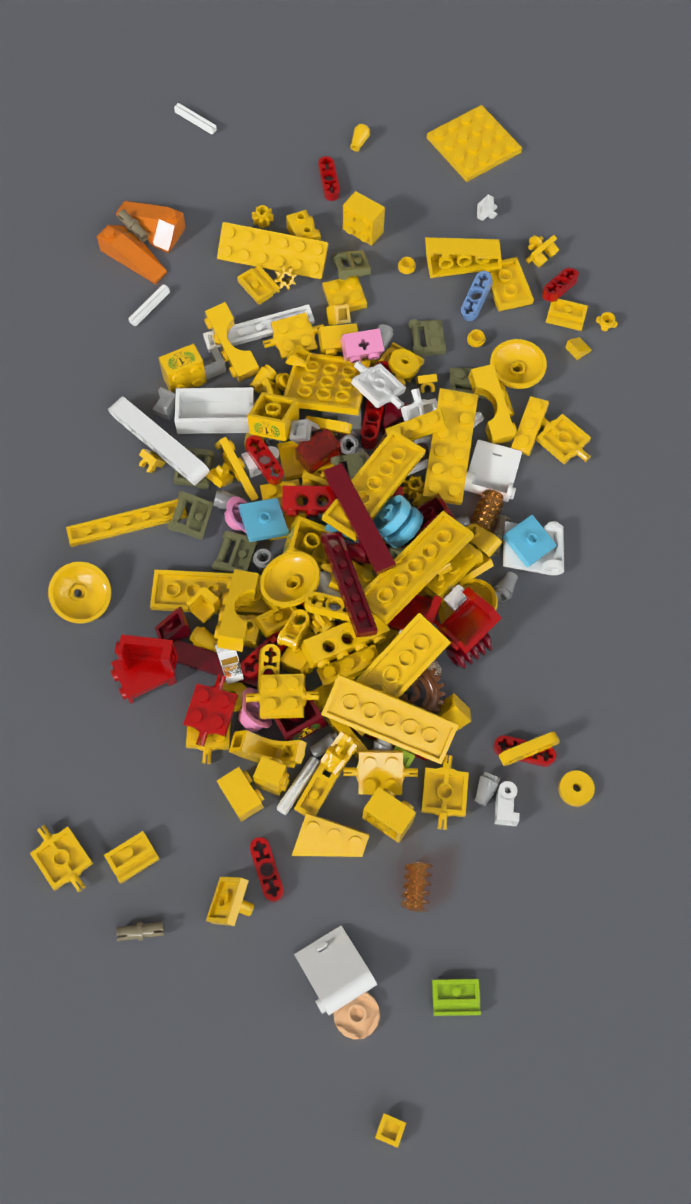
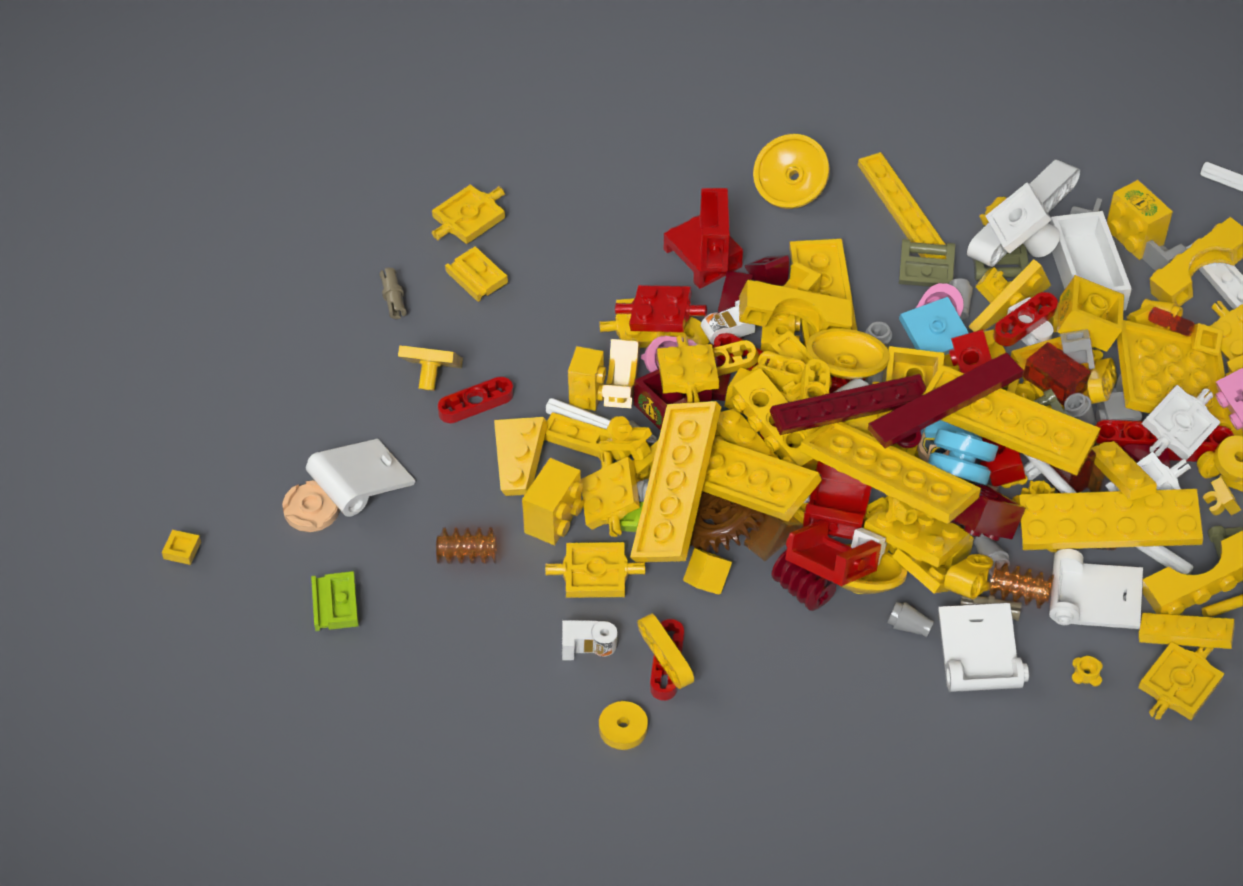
camera: 85 degrees right, 15 degrees down
olive plate [212,531,258,573] -> none
yellow brick [217,767,264,822] -> none
light grey cone [474,772,500,806] -> none
medium azure plate [502,515,557,568] -> none
none -> white plant [986,183,1060,257]
none -> yellow plate [1072,656,1103,686]
none -> clear red piece [1148,307,1195,337]

